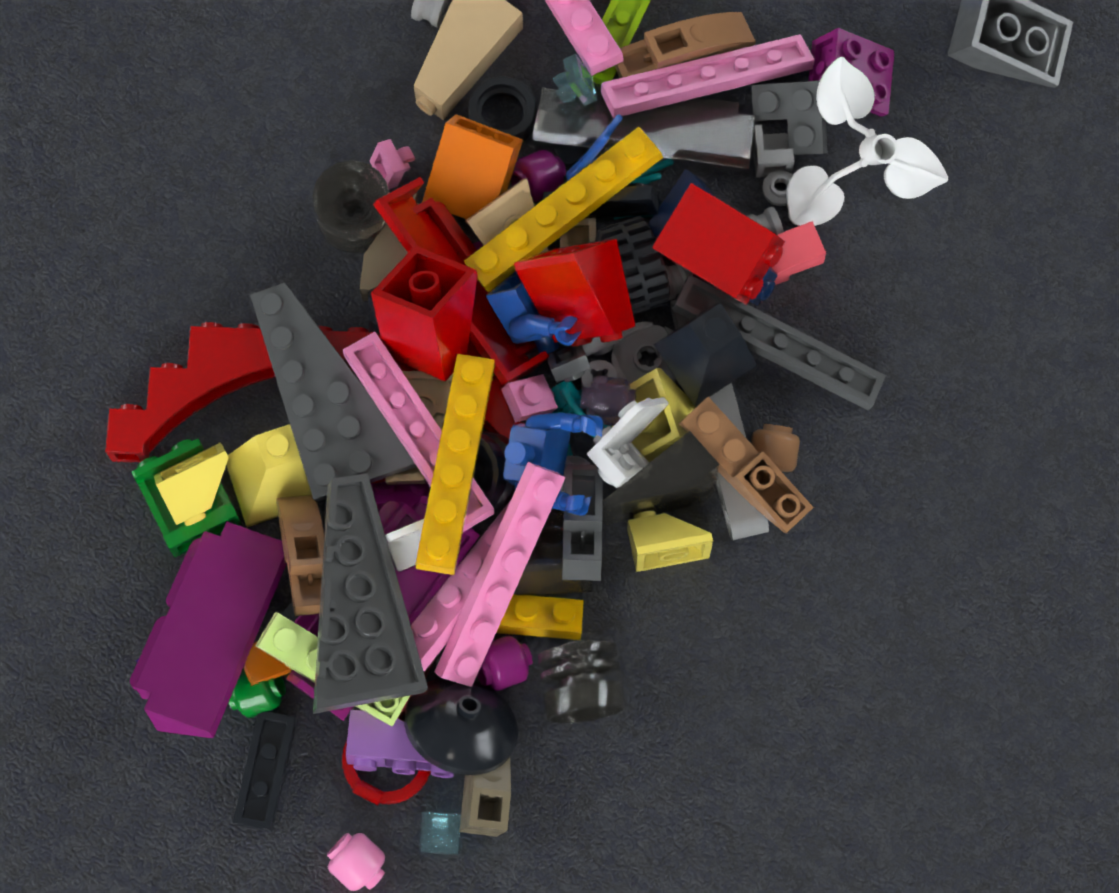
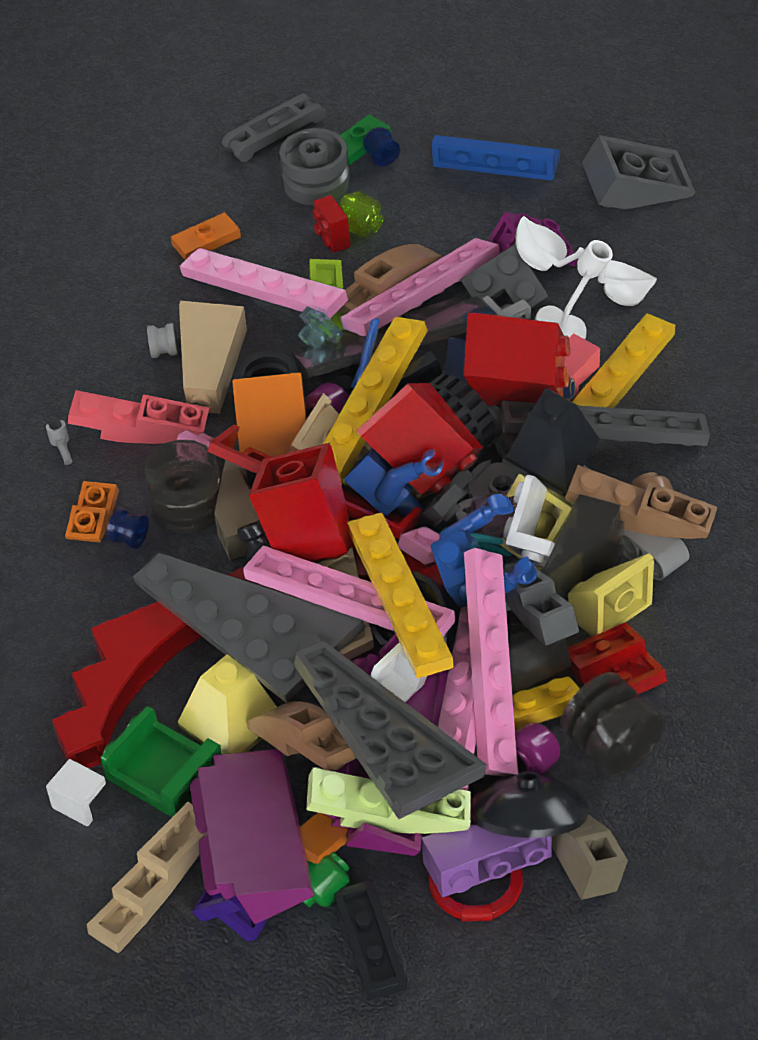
camera: 25 degrees left, 25 degrees down
light yellow slope [153,442,229,526] -> none
bright pink head [327,833,385,891] -> none
clear light blue tile [419,812,461,855] -> none
none -> light grey hand [46,420,72,465]
none -> white panel [46,759,106,826]
none -> orange slope [65,481,119,543]
none -> coral slope [68,390,209,444]
none -> tan slope [87,802,207,954]
none -> clear blue wheel [107,508,149,549]
none -> red slope [562,622,667,711]
none -> yellow plate [572,313,675,408]

